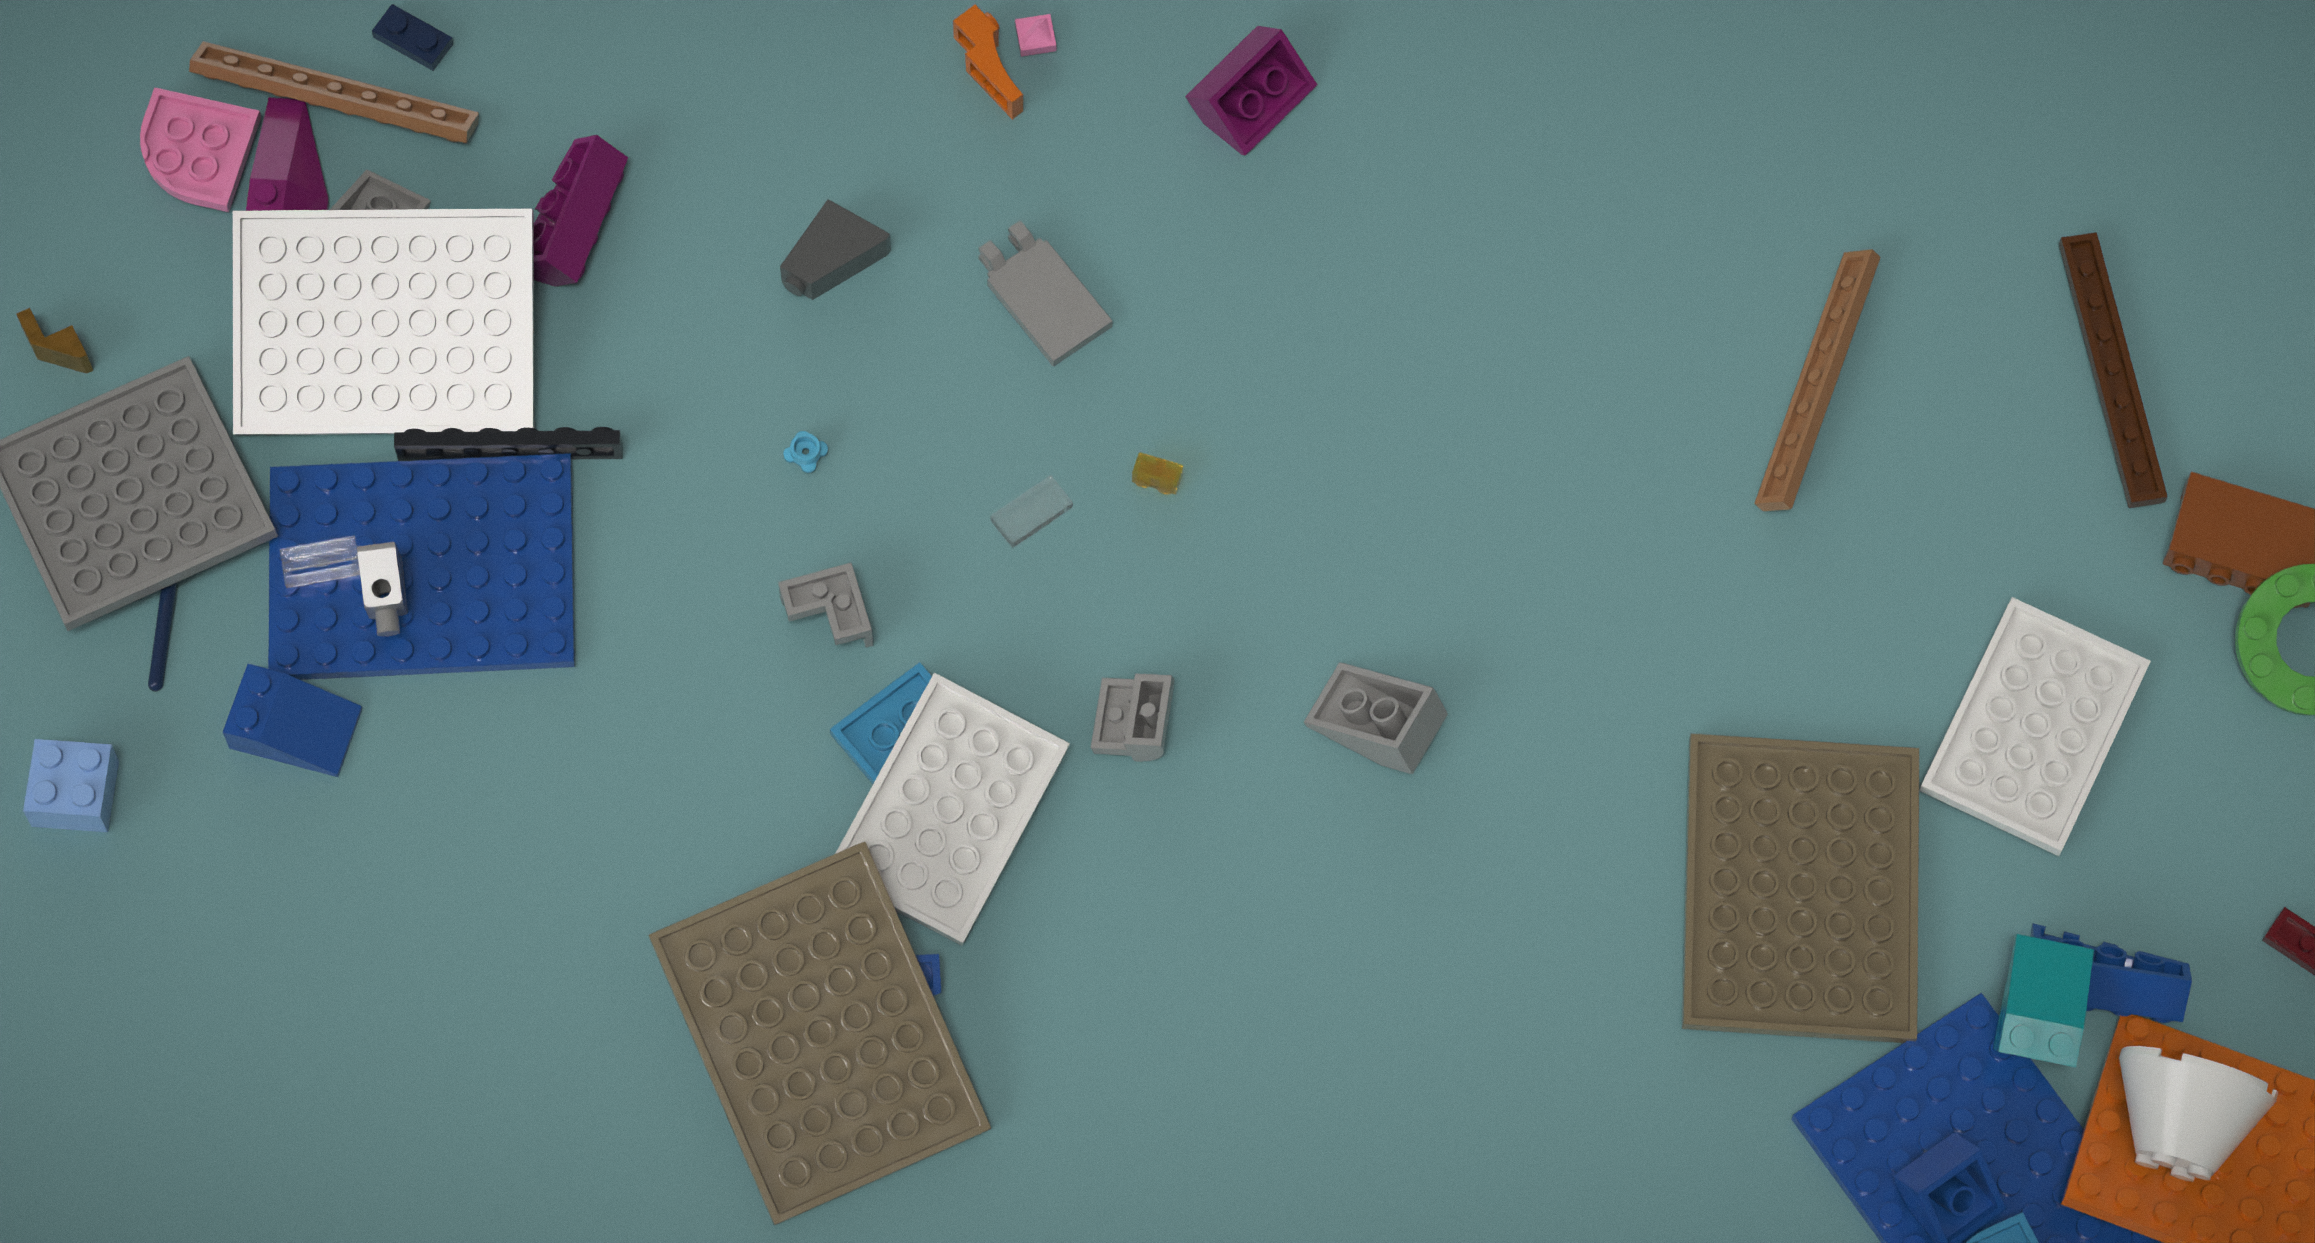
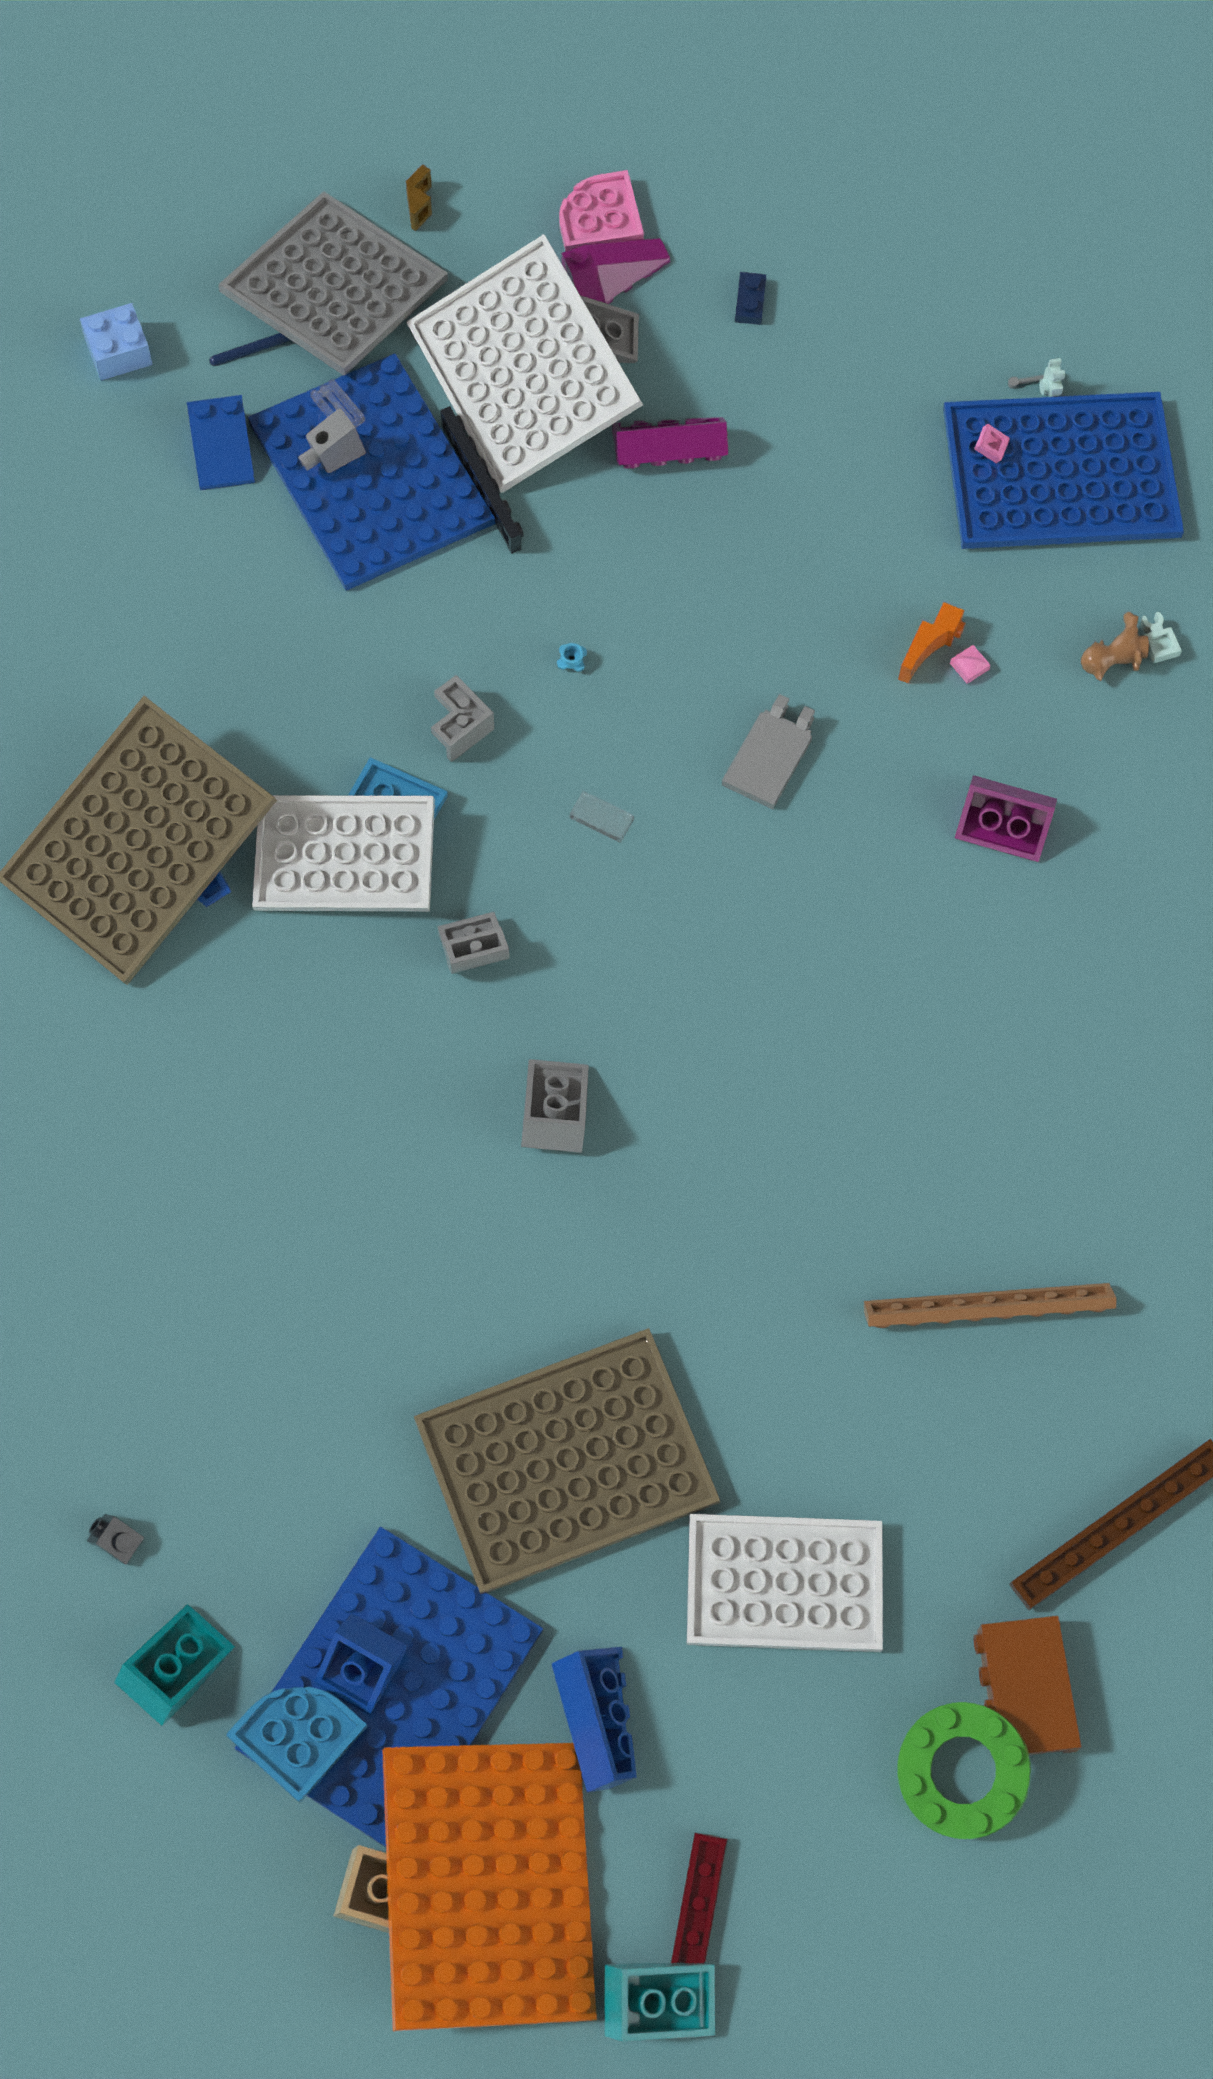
camera: 65 degrees right, 0 degrees up
medium nougat plate [189,41,479,143] -> none
dark grey slope [780,199,891,300] -> none
clear yellow piece [1132,452,1184,495] -> none
teal slope [1993,934,2094,1067] -> none
white cone [2119,1046,2278,1182] -> none

